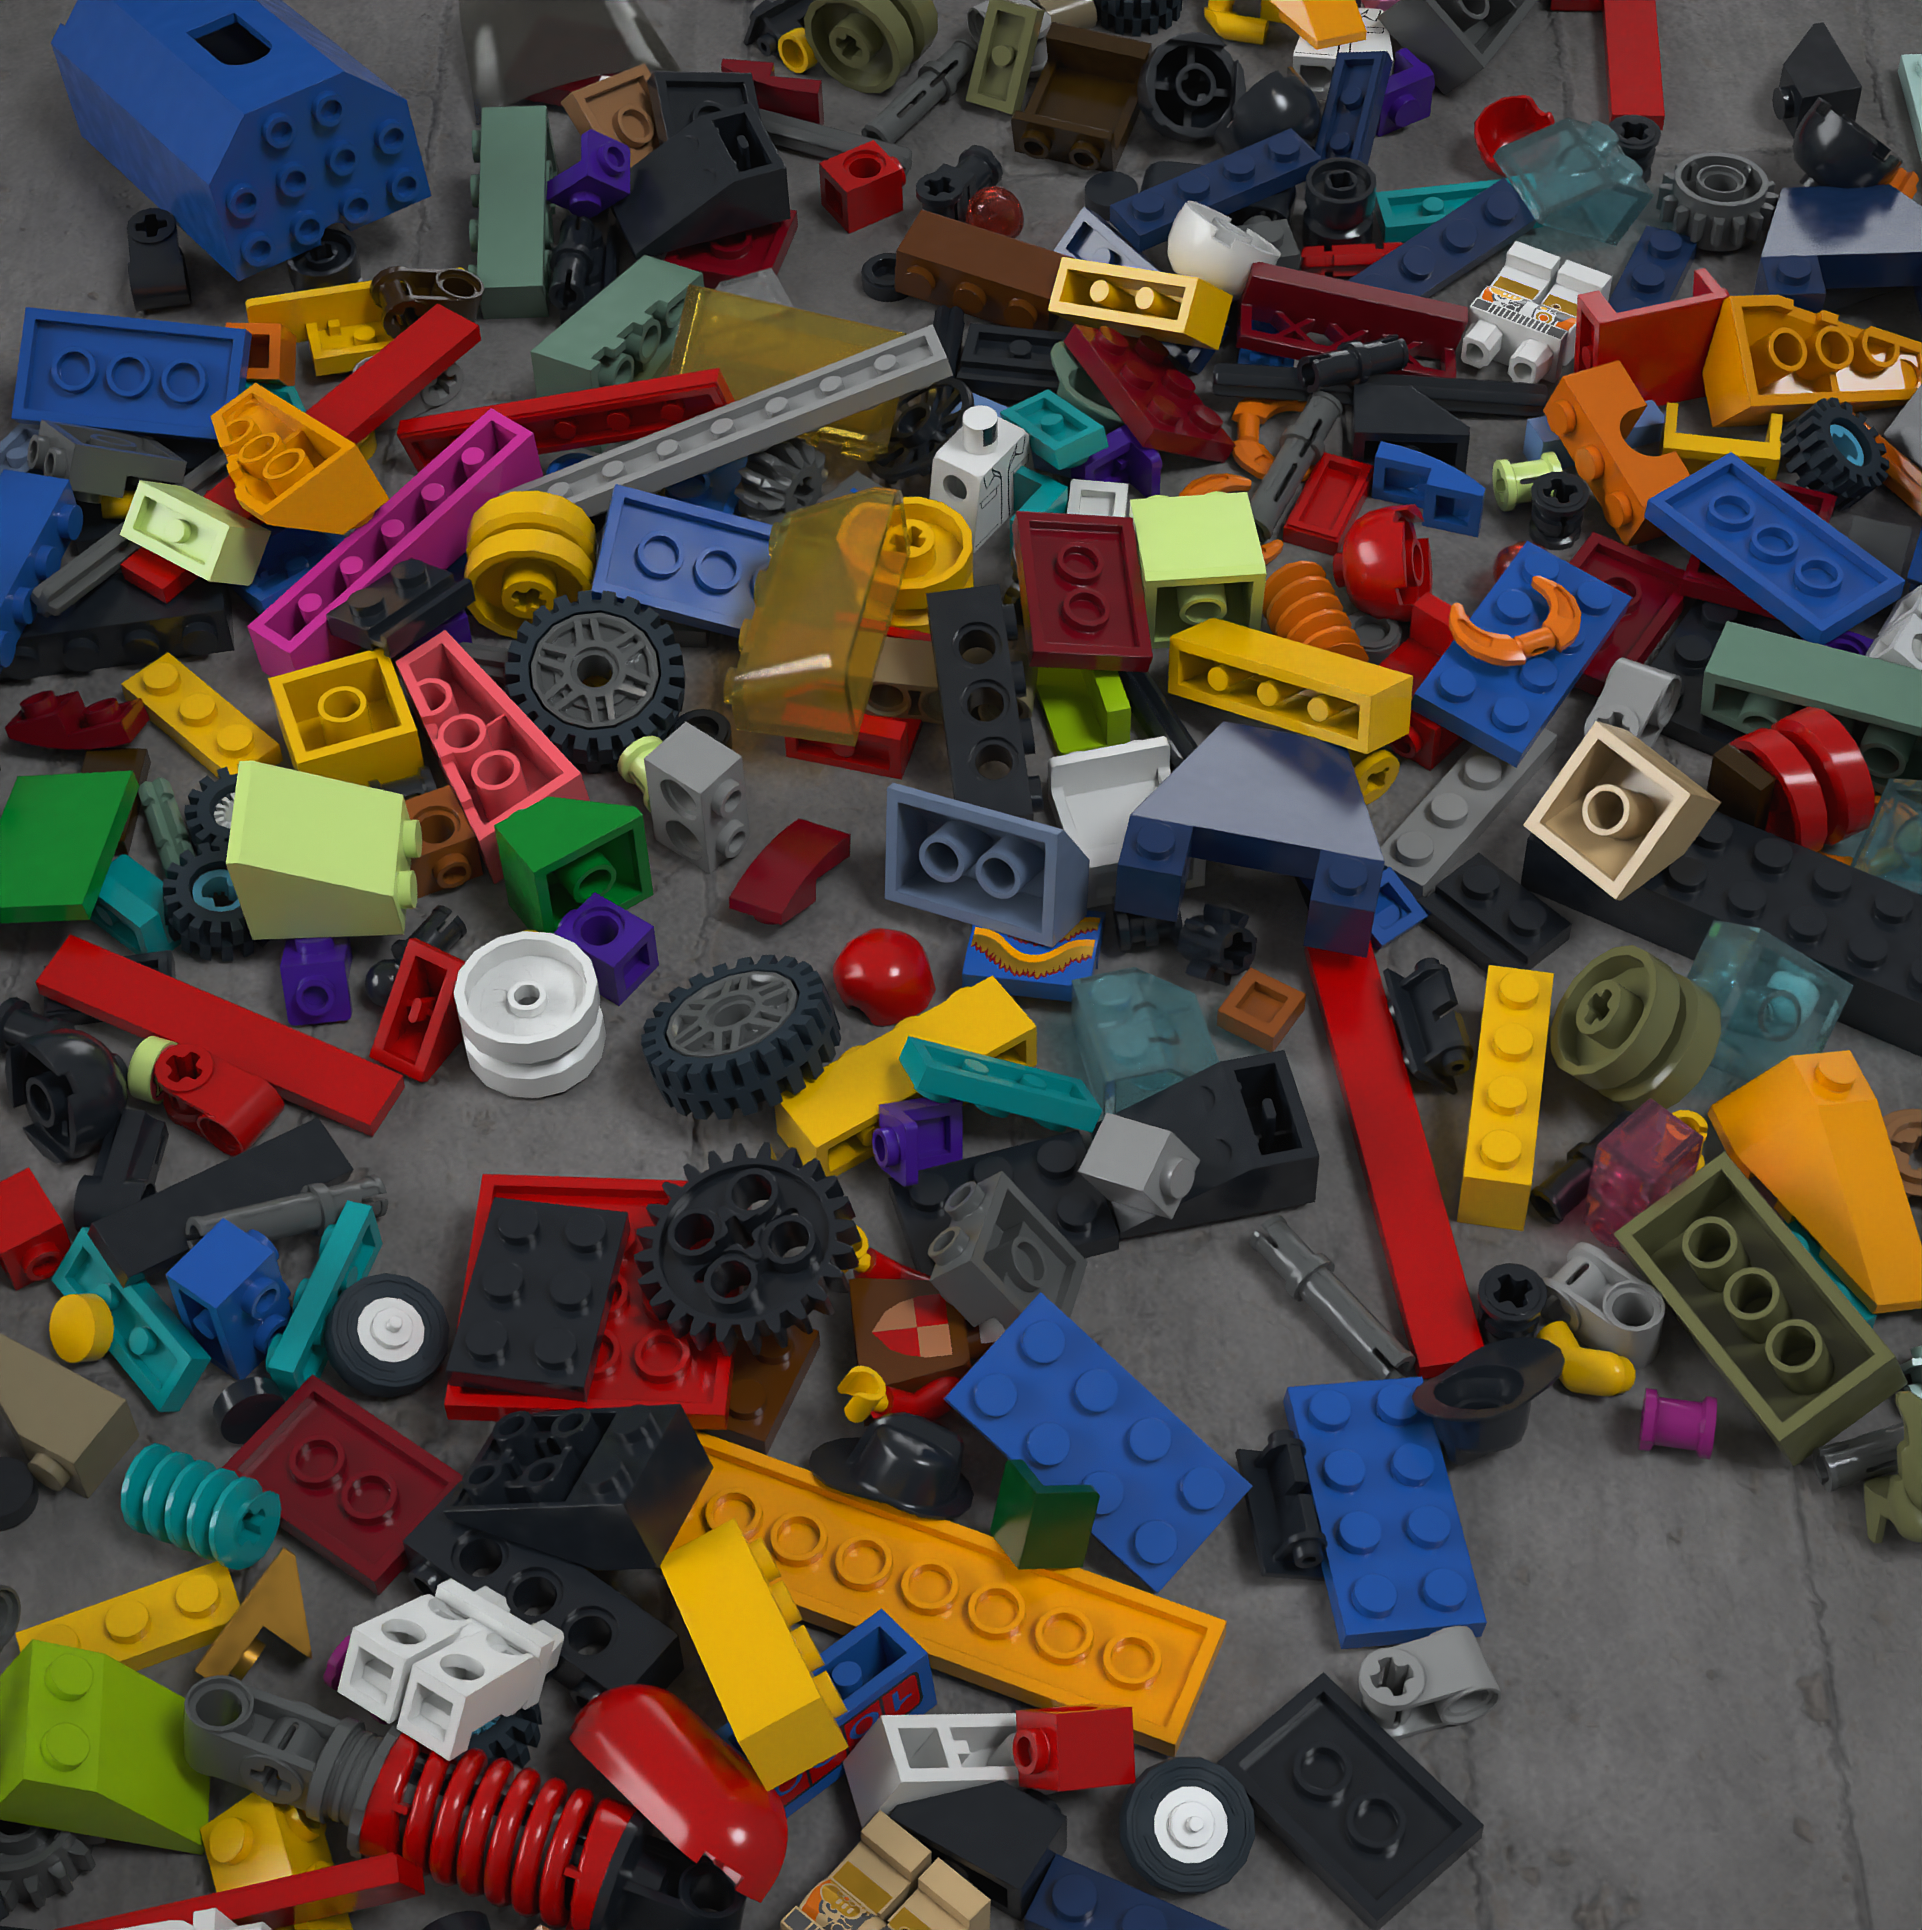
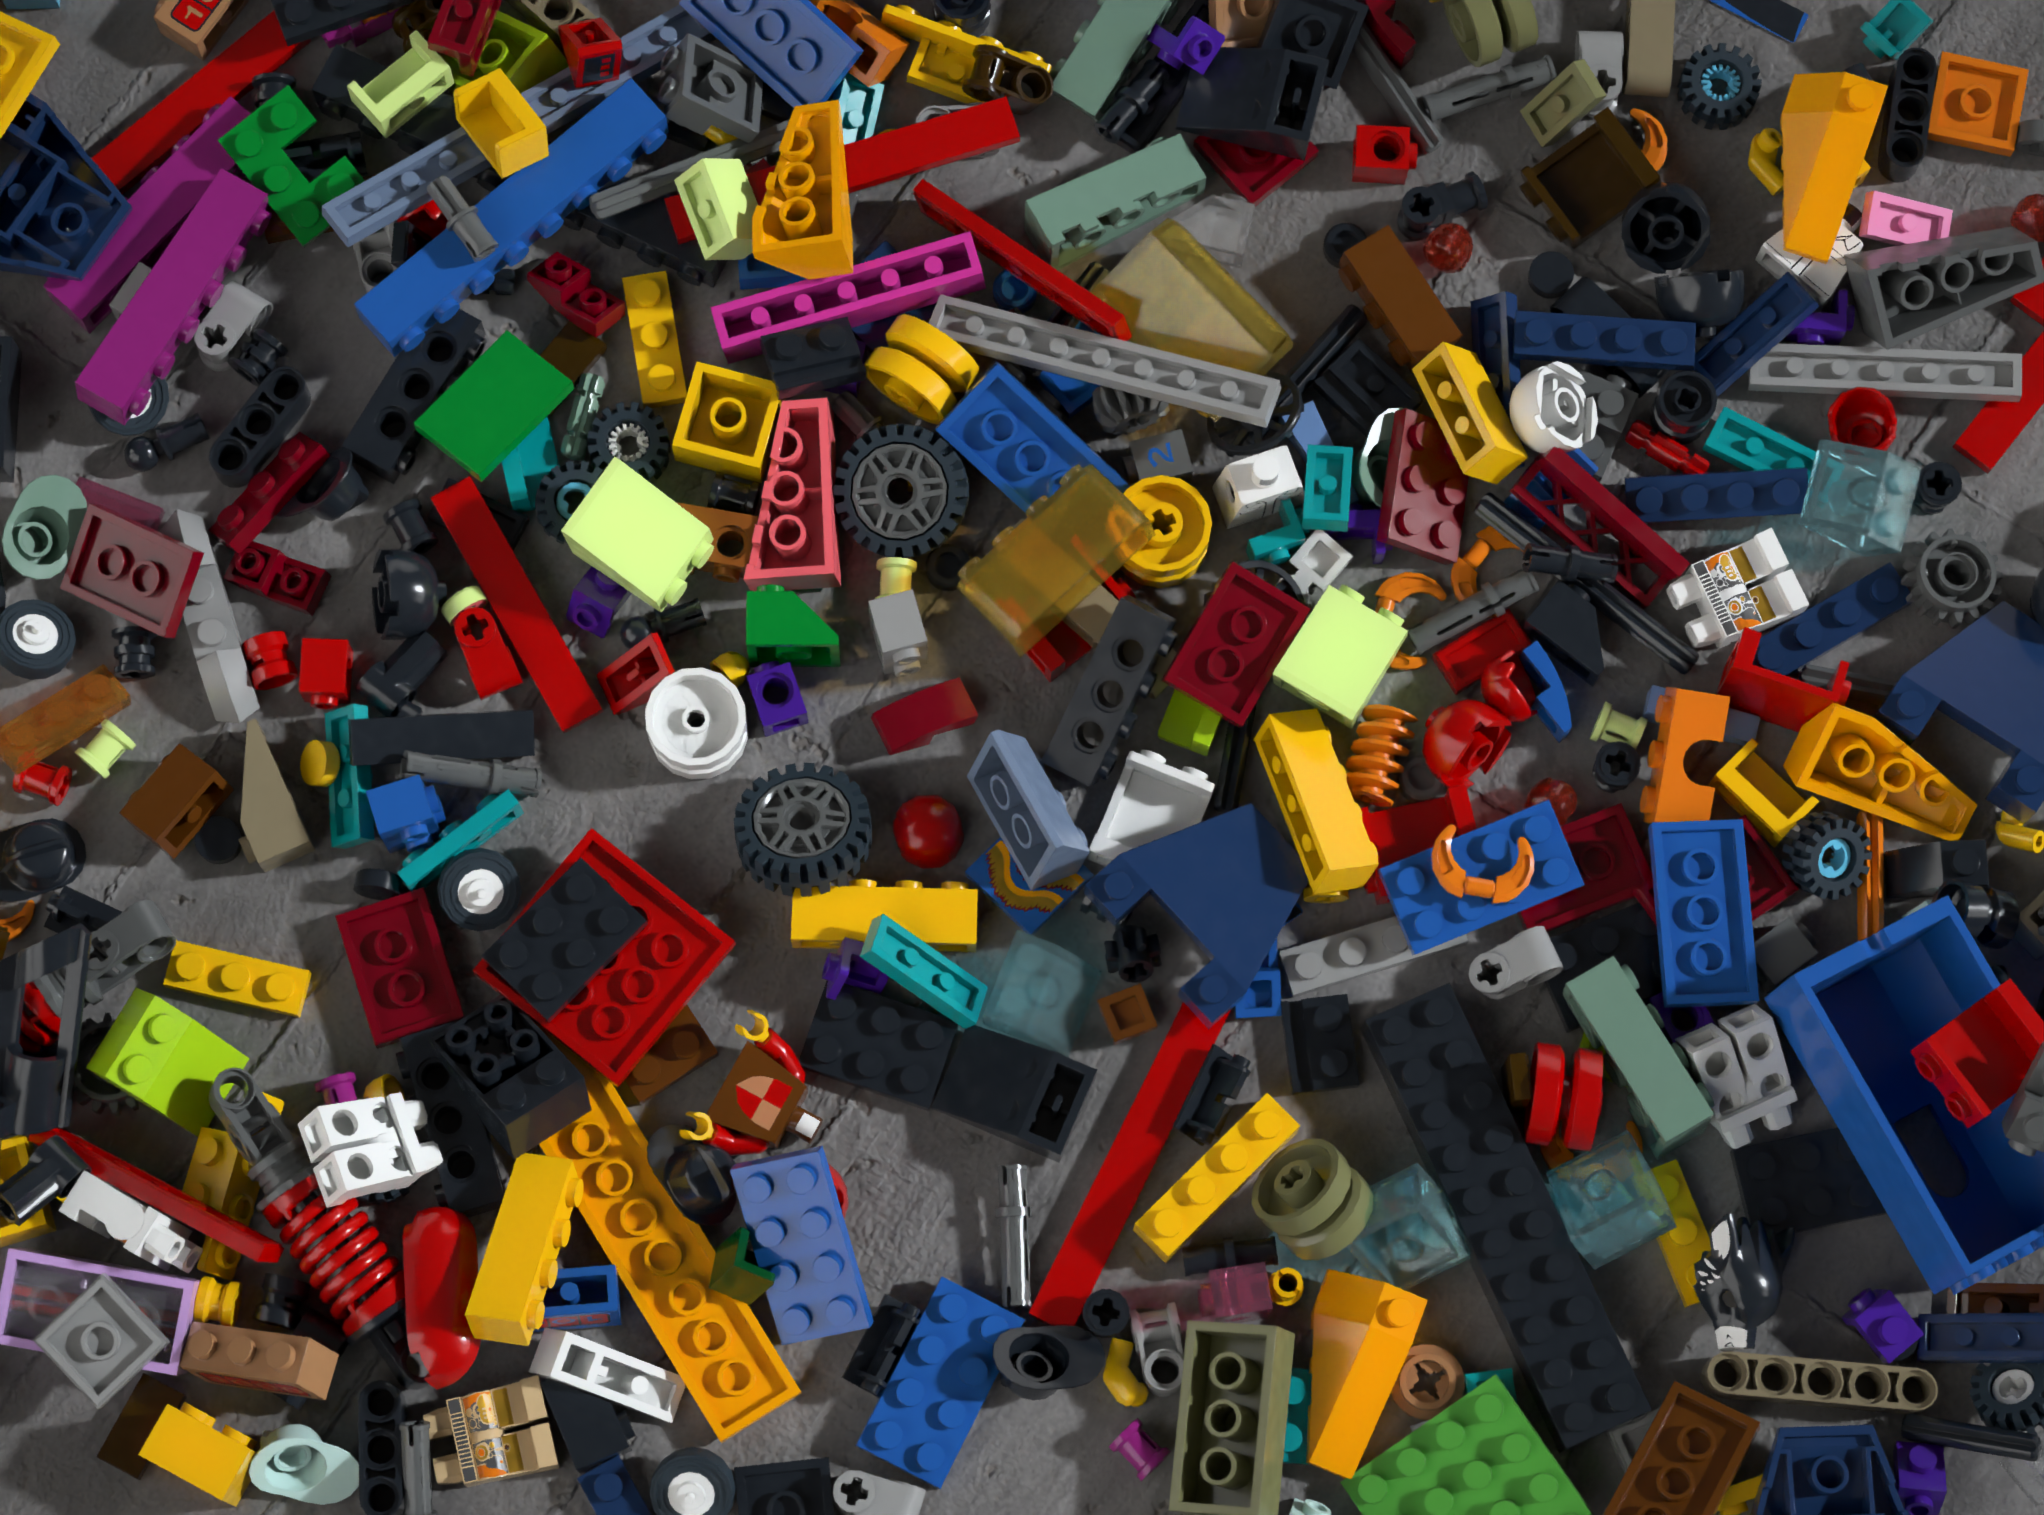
camera: 30 degrees right, 25 degrees up
teal piece [121,1443,281,1570] -> none
pearl gold slope [195,1546,312,1681] -> none
black gear [634,1142,861,1357] -> none
dark grey plate [928,1171,1088,1330] -> none
red brick [1013,1703,1136,1792] -> none
light grey brick [1078,1113,1200,1219] -> none
tan slope [1523,721,1721,901] -> none
none -> red hair [1481,649,1537,723]
none -> light grey plate [1748,343,2022,402]

